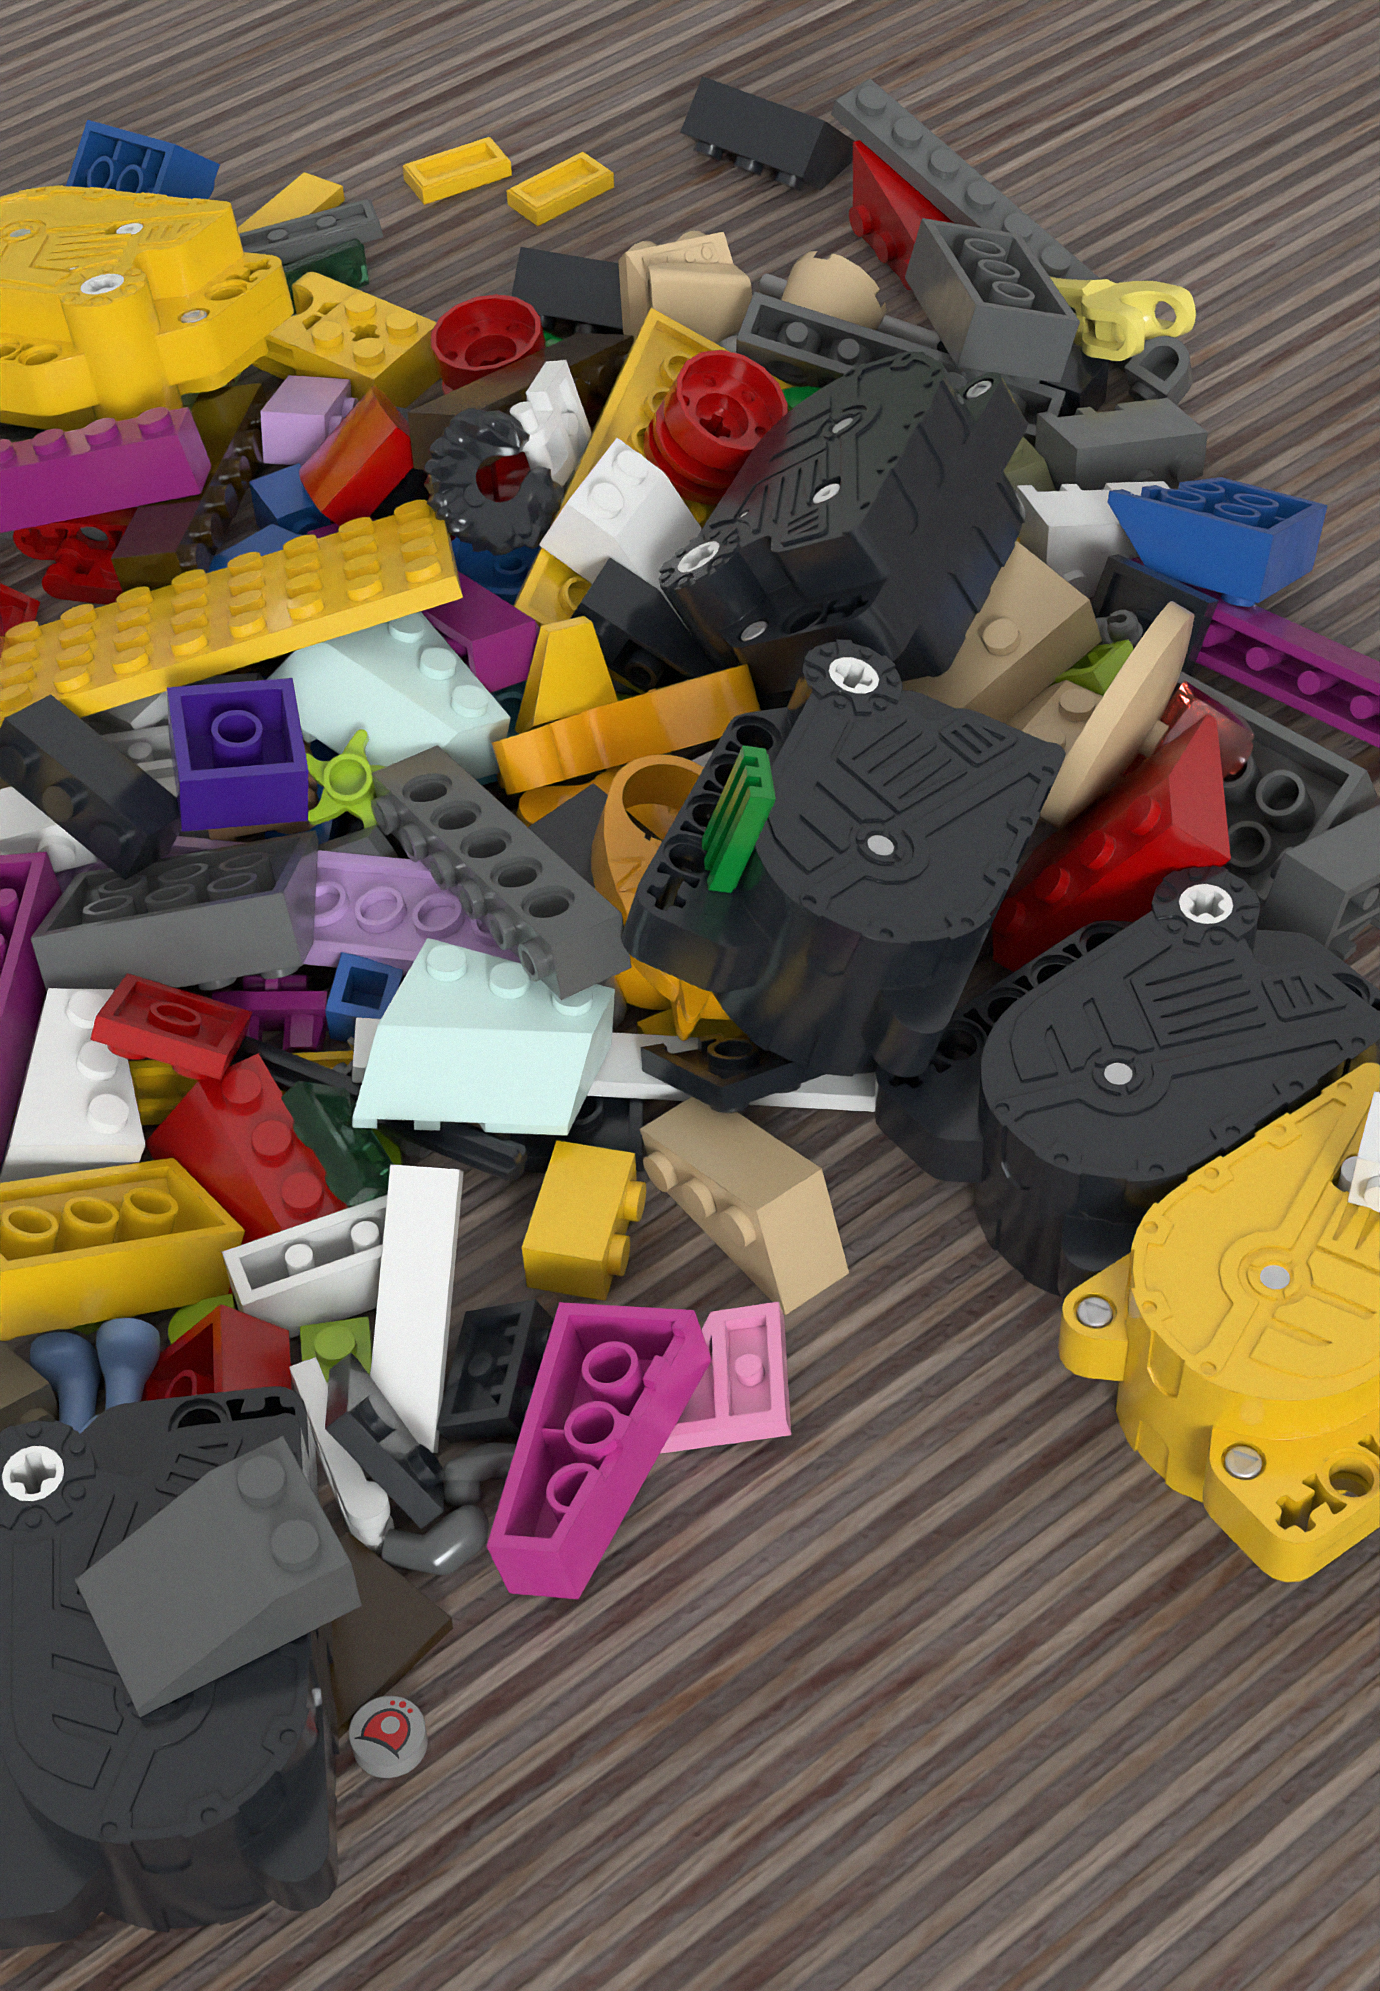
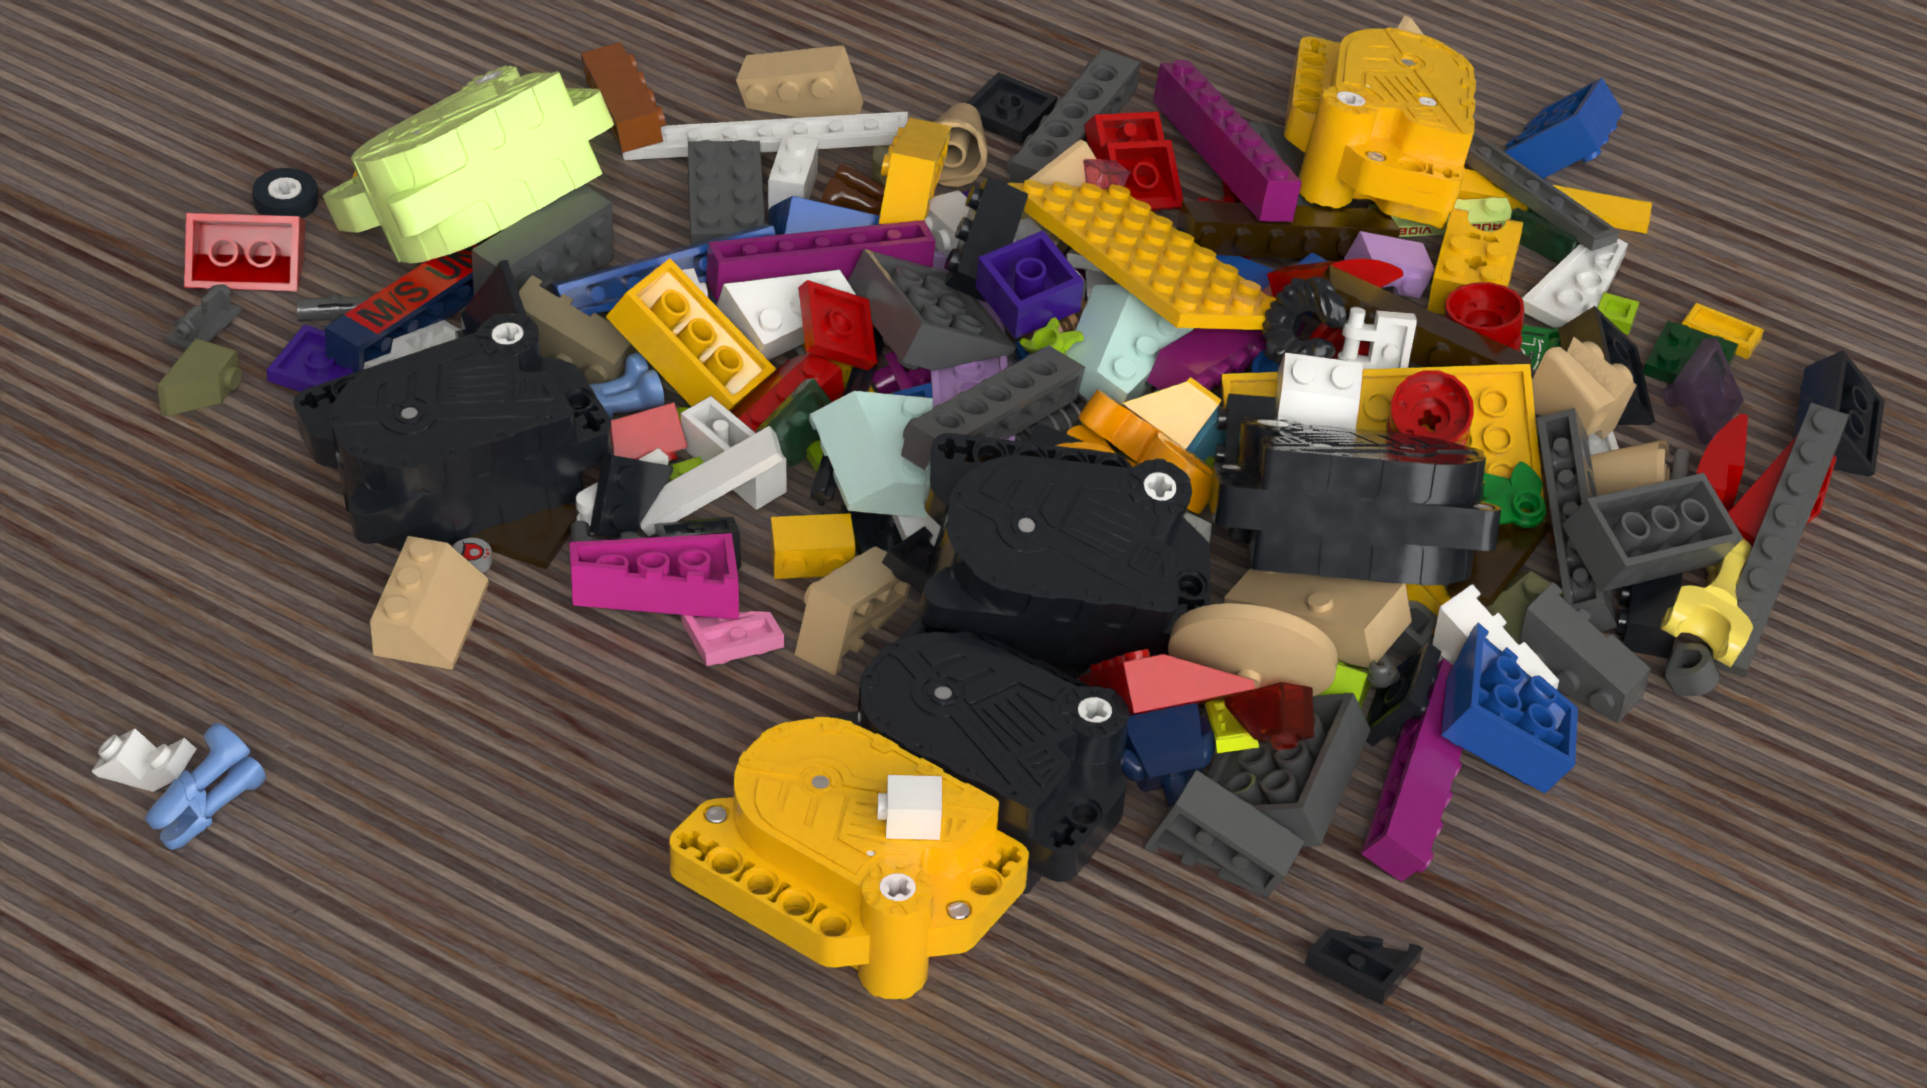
camera: 65 degrees right, 5 degrees down
dark grey slope [75,1436,362,1717] -> none
yellow tile [402,137,512,205] -> none
green tile [701,746,776,893] -> none
none -> tan slope [370,536,489,670]
none -> white wing [1522,239,1628,328]
none -> lime plate [1598,292,1640,335]
none -> dark green plate [1643,321,1738,399]
none -> clear purple tile [1663,338,1744,444]
none -> red slope [1696,413,1748,510]

